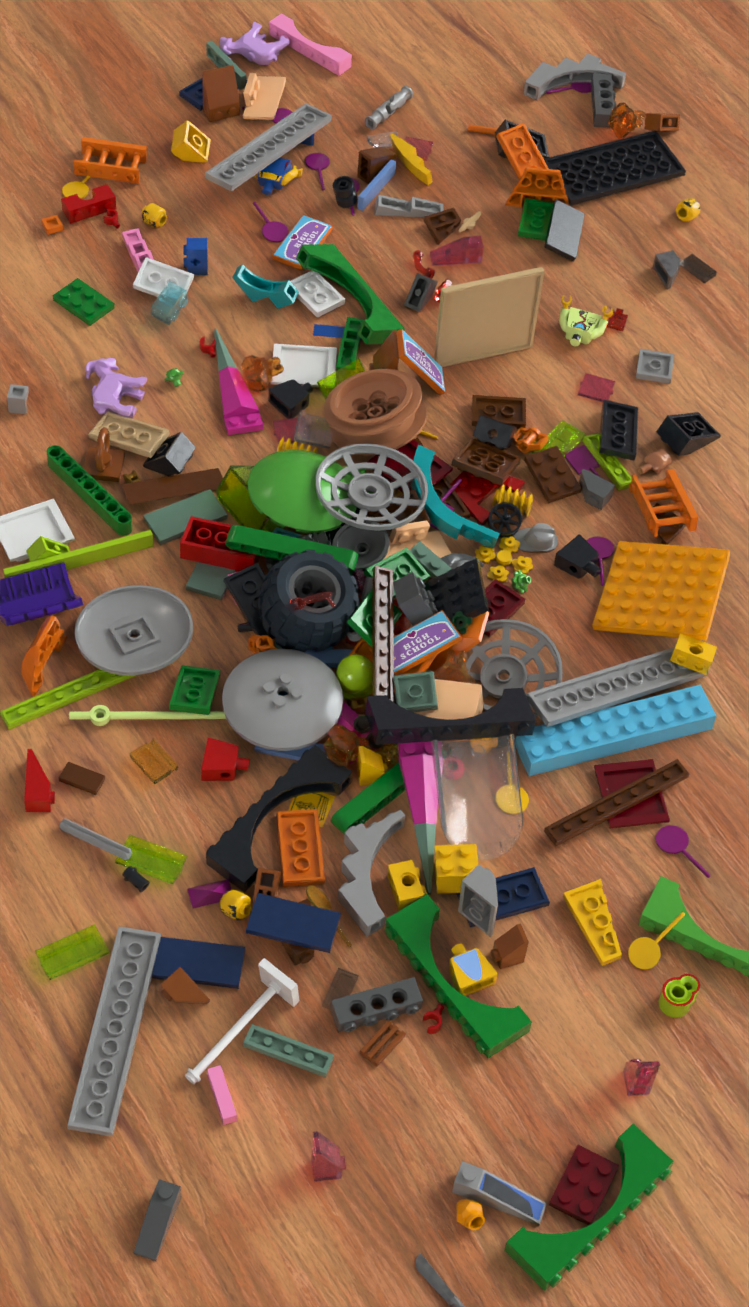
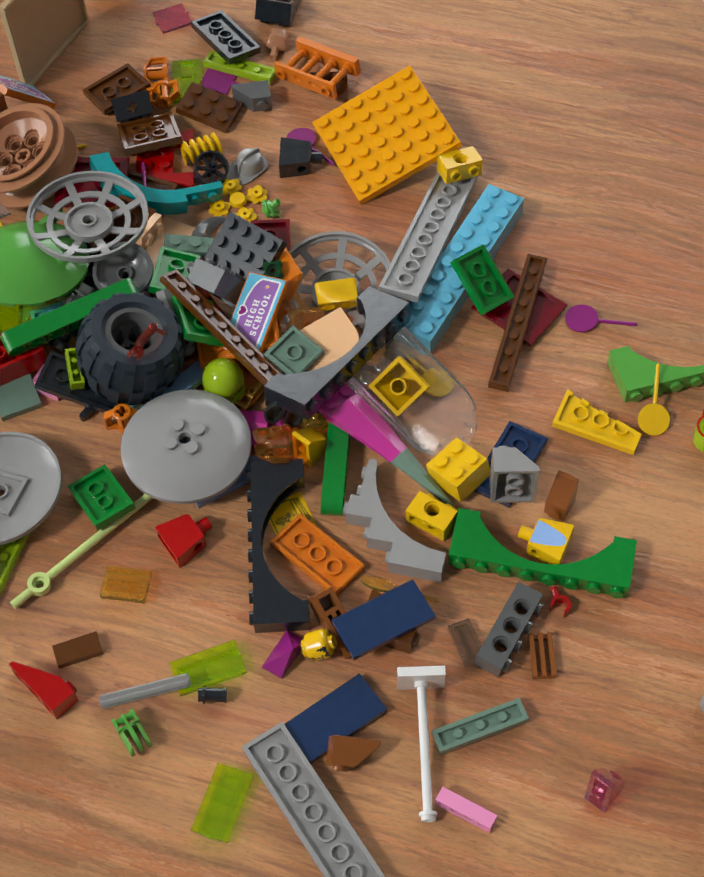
camera: 35 degrees left, 5 degrees up
none -> lime piece [65,348,85,390]
none -> bright green arm [111,708,153,757]
none -> orange piece [144,56,169,87]
none -> yellow piece [314,278,358,312]
none -> yellow slope [368,356,431,417]
none -> green plate [450,244,514,316]

